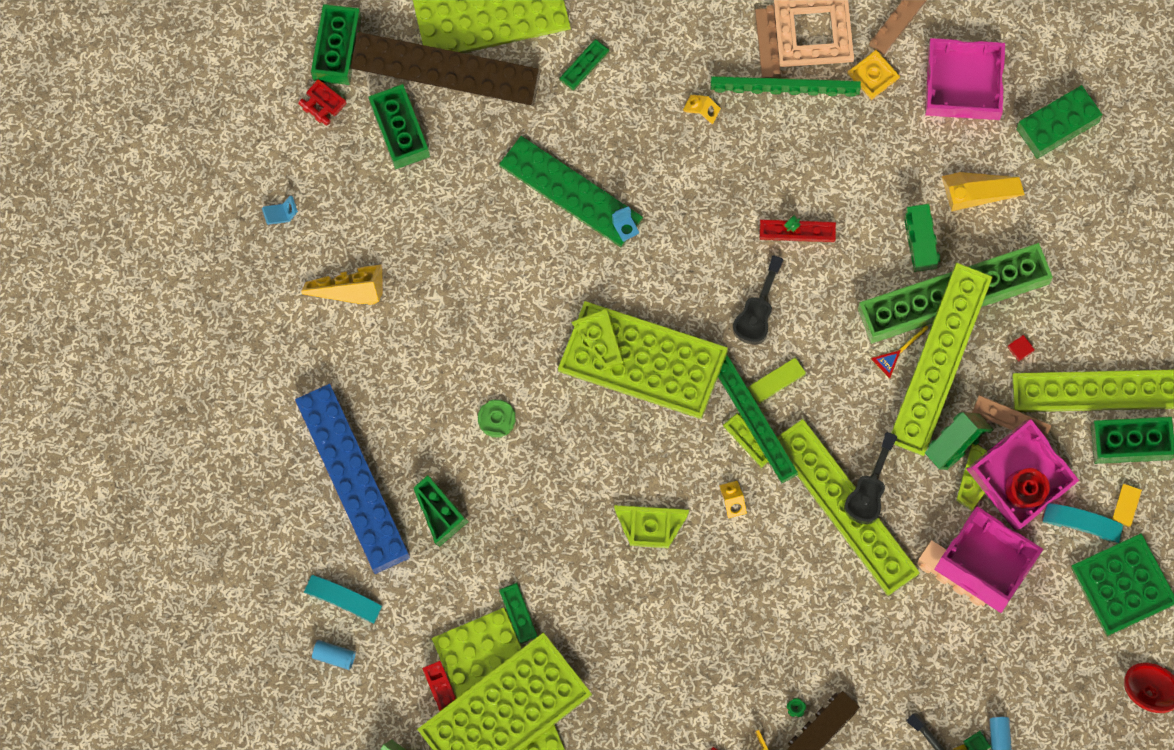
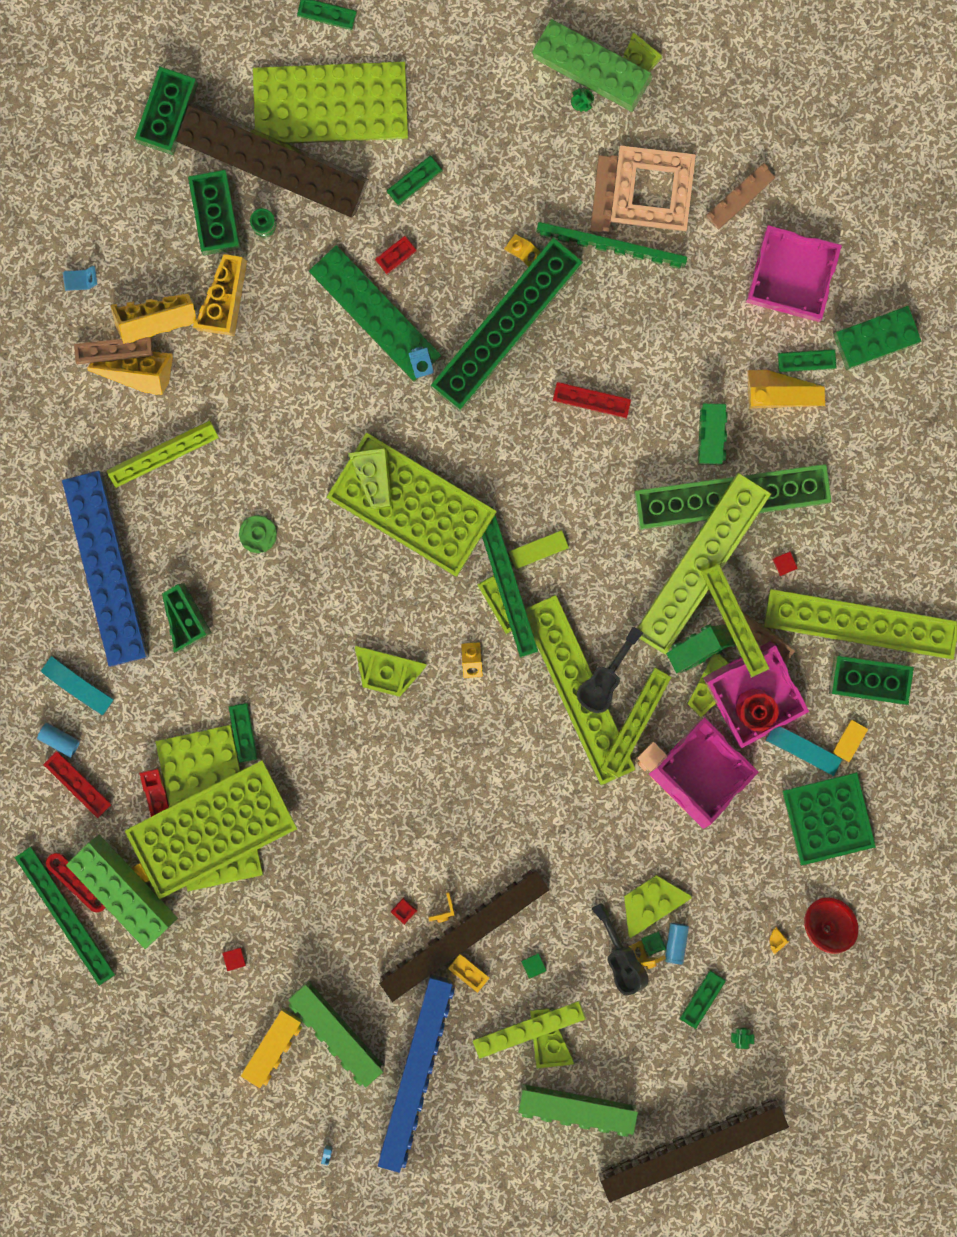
camera: 10 degrees right, 15 degrees up
red plate [298,79,347,126] -> none
pearl dark grey piece [733,255,784,345] -> none
green plate [784,215,801,232] -> none
green plate [787,698,806,717] -> none
yellow tile [847,50,900,100] -> none
piece [870,326,928,379] -> none
none -> red plate [43,751,112,818]
none -> medium nougat hinge [74,337,153,365]
none -> lime plate [106,420,219,488]
none -> yellow wedge [110,294,197,344]
none -> yellow wedge [193,254,247,336]
none -> green wheel [250,208,277,238]
none -> red plate [375,236,417,275]
none -> green brick [431,238,583,412]
none -> lime plate [600,668,672,778]
none -> lime wing [624,875,692,938]
none -> lime plate [701,564,769,678]
none -> yellow tile [769,927,789,954]
none -> green tile [778,349,837,373]

